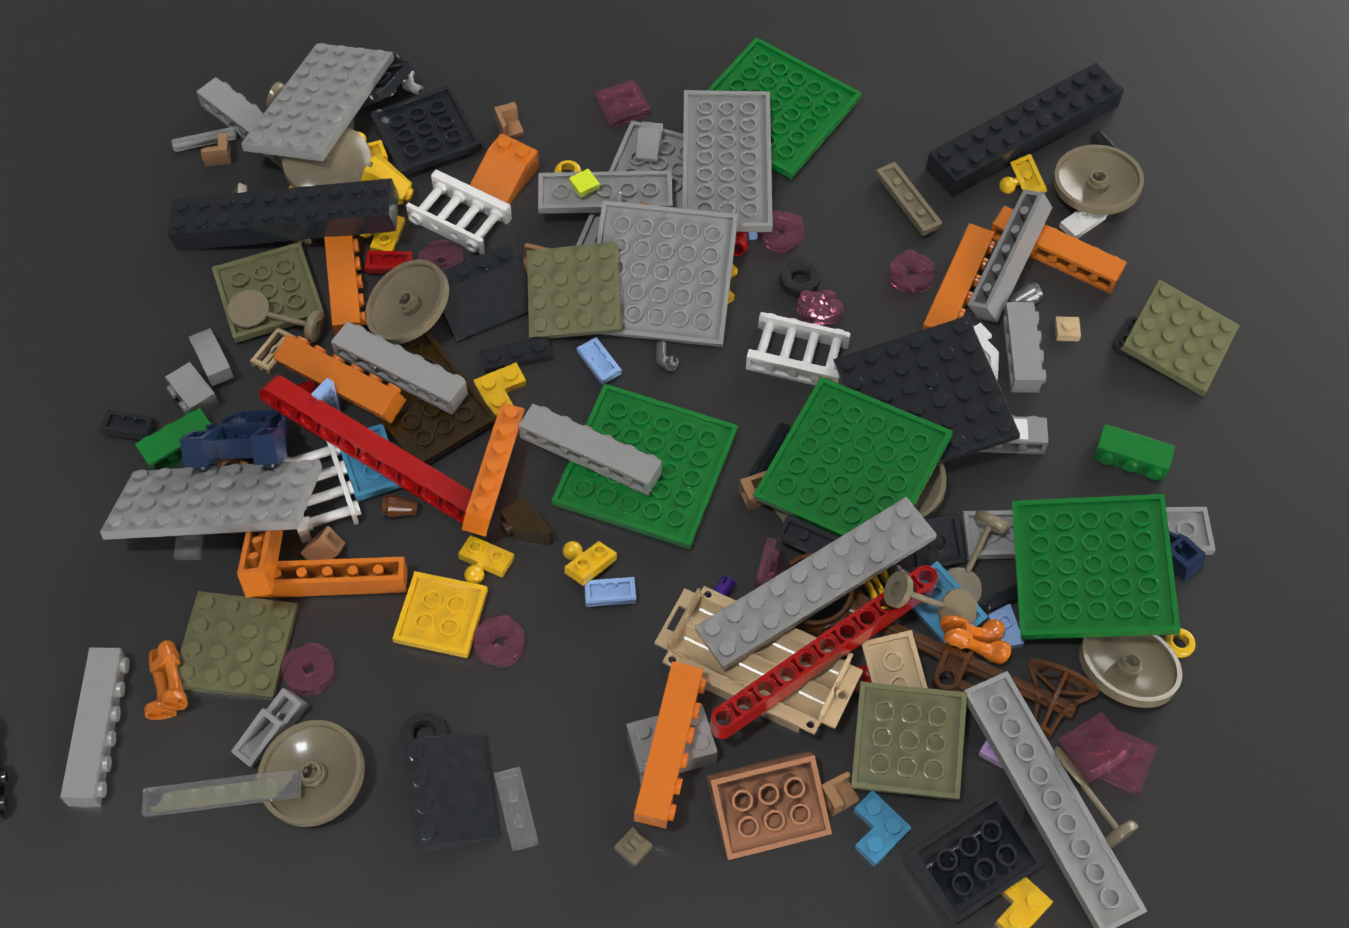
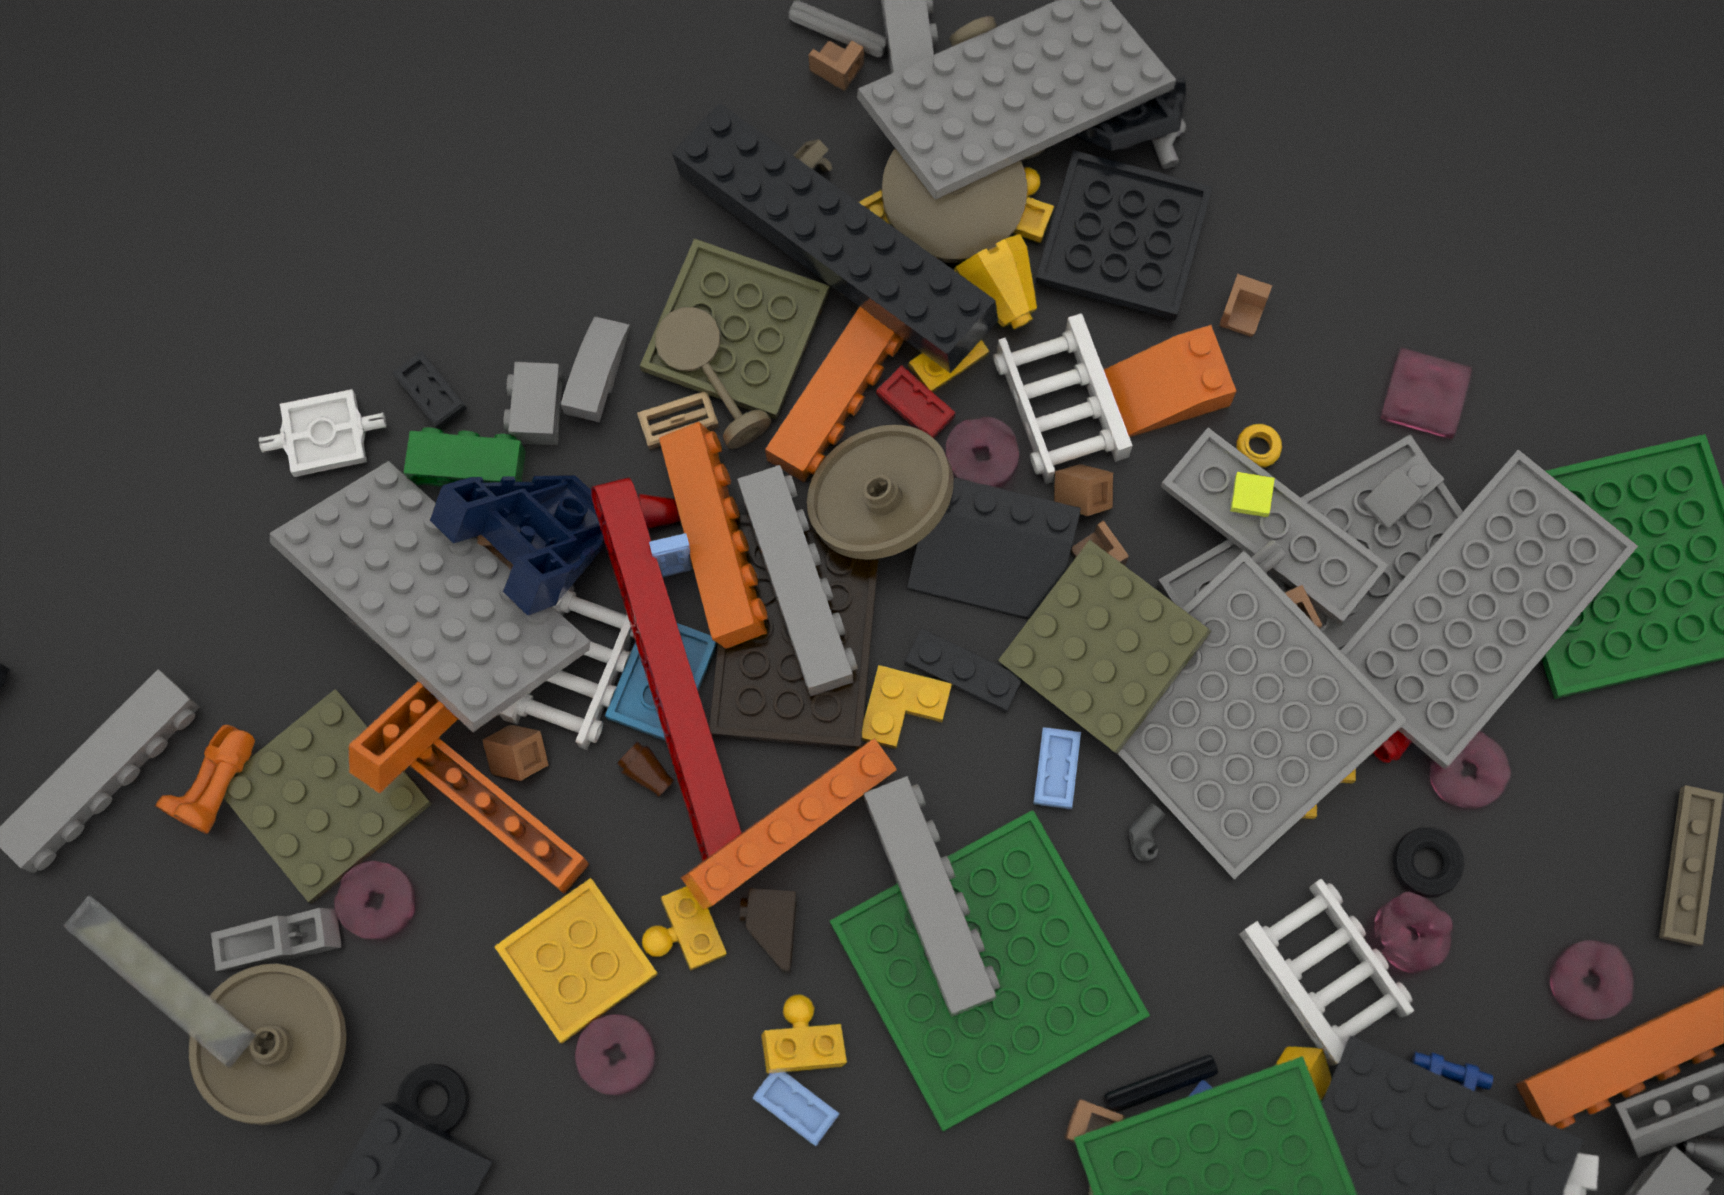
camera: 45 degrees right, 15 degrees up
none -> white plate [259,389,387,477]
none -> medium nougat panel [1054,464,1113,516]

